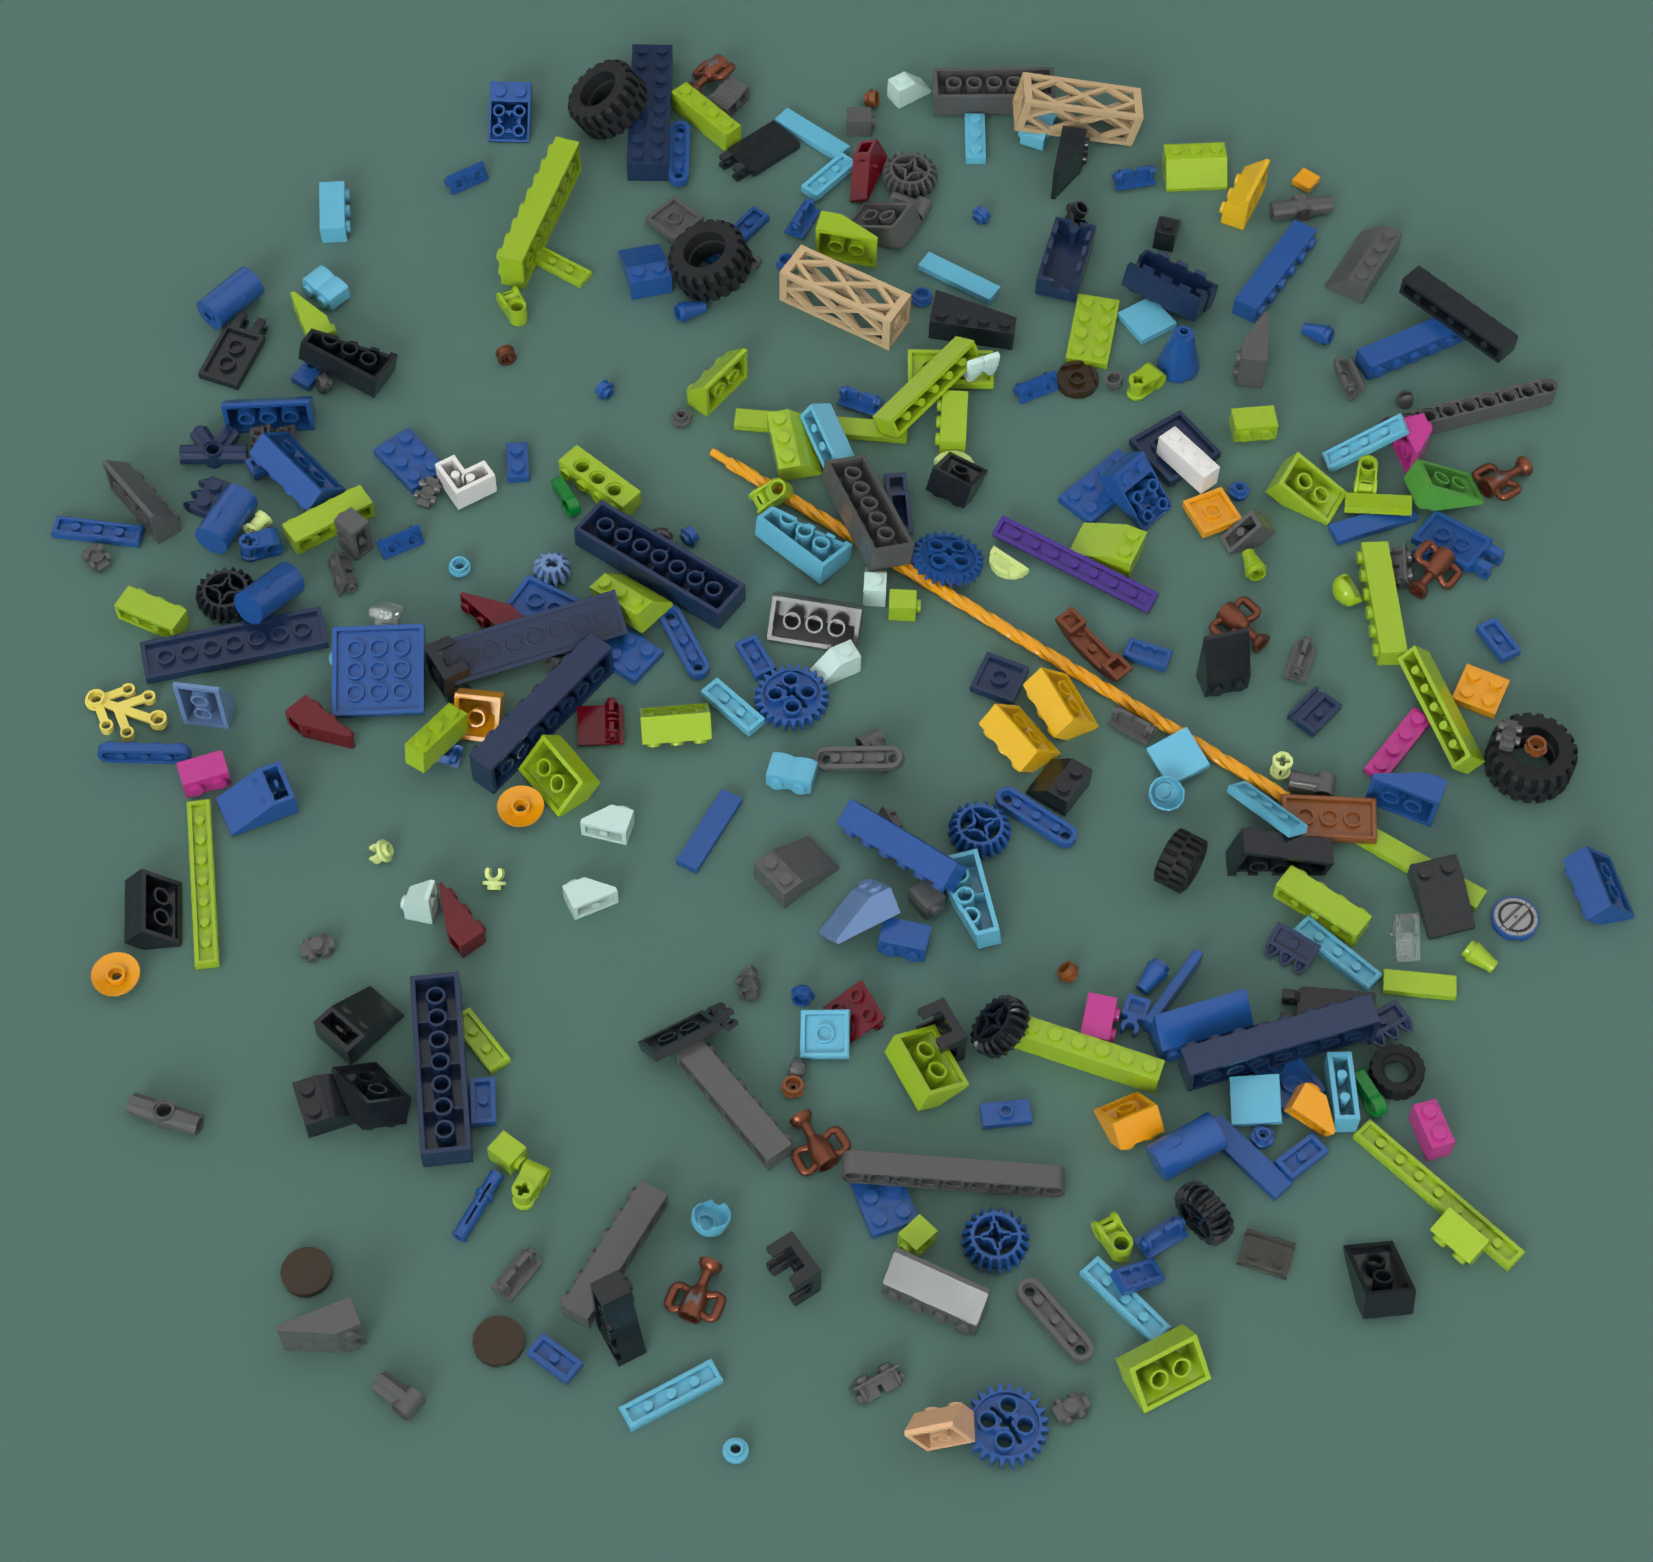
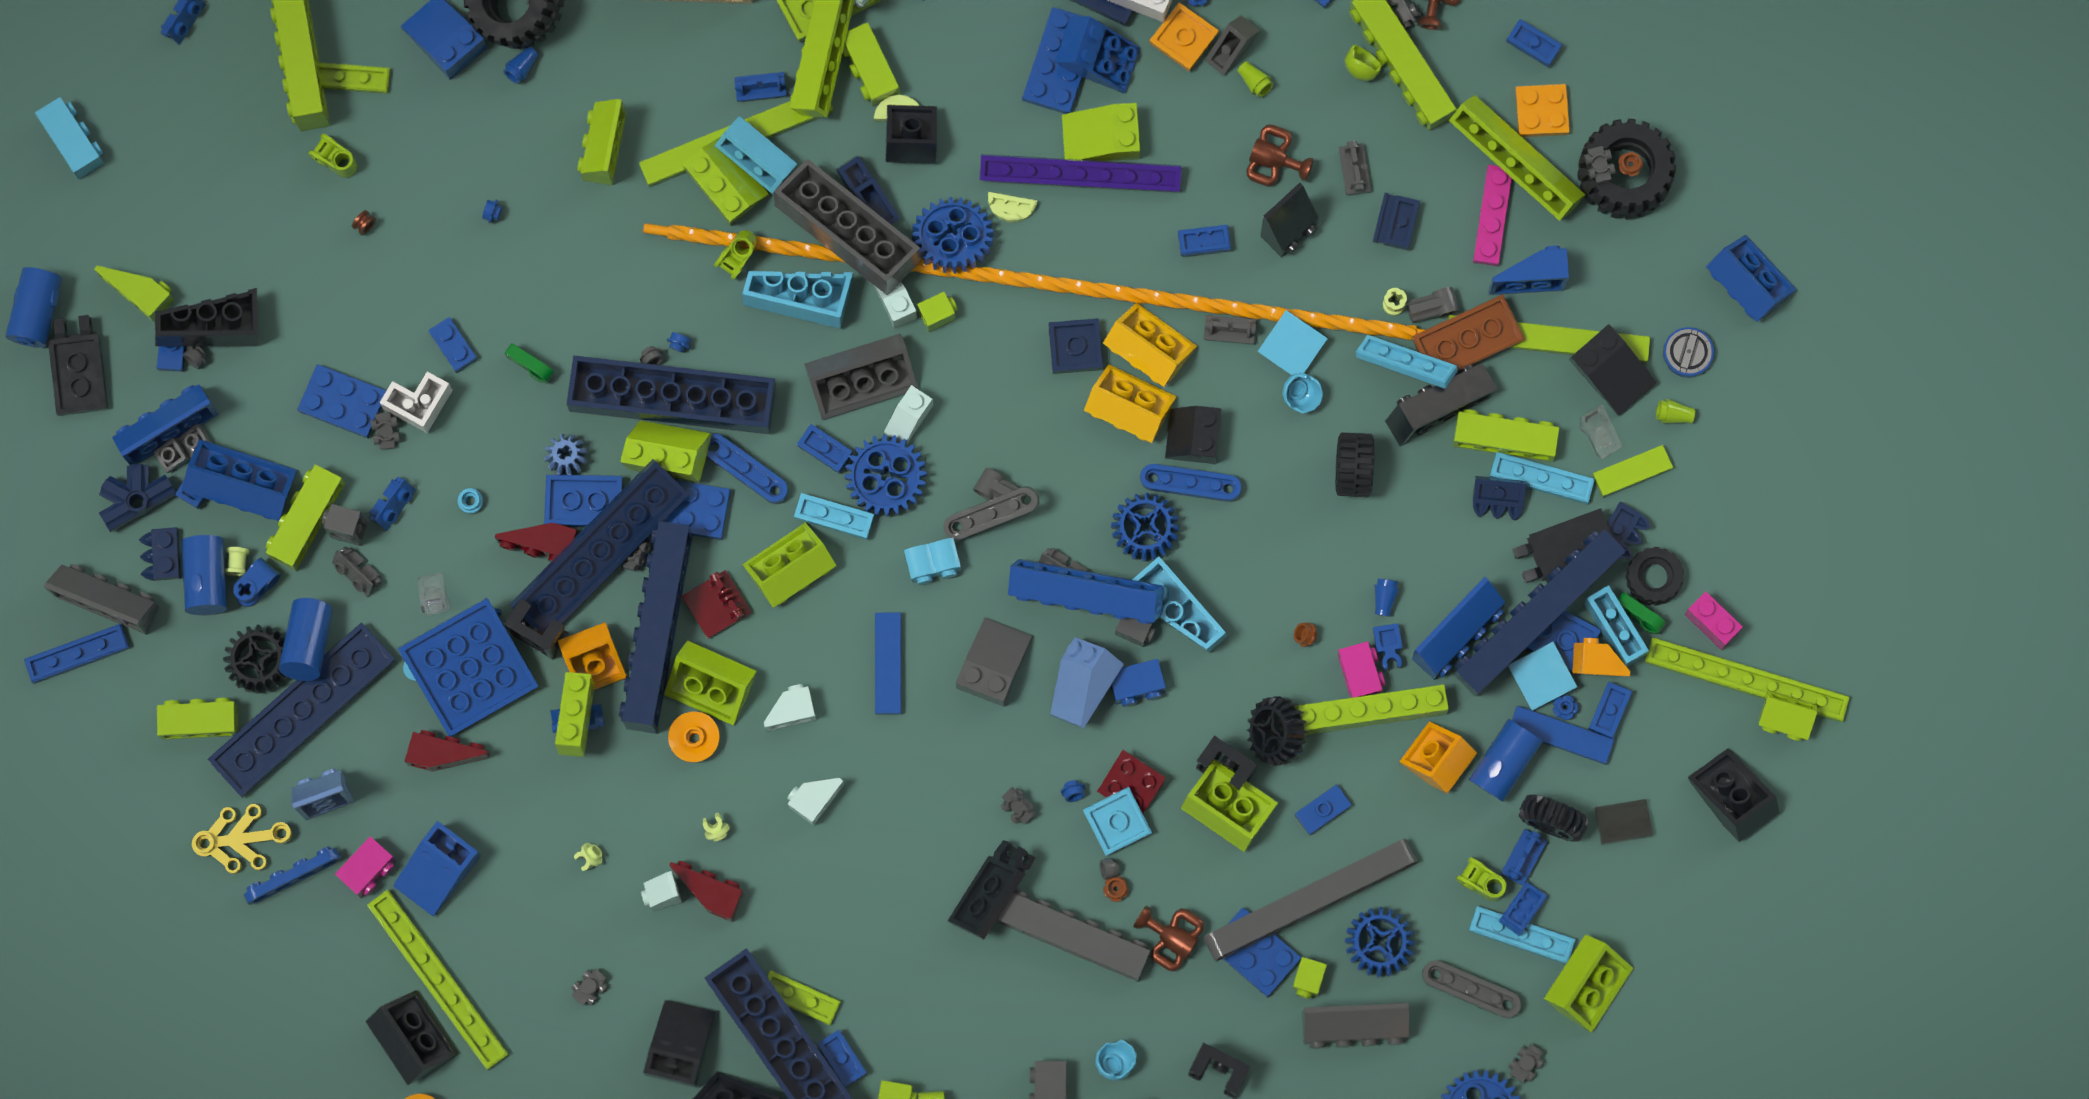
camera: 25 degrees left, 20 degrees up
dark grey piece [81,543,112,573] -> none
medium azure brick [302,265,351,311] -> none
lime brick [558,445,642,516] -> none
dark grey plate [670,409,692,429] -> none
copper slope [1055,606,1133,682] -> none
blue tile [1143,949,1203,1034] -> none

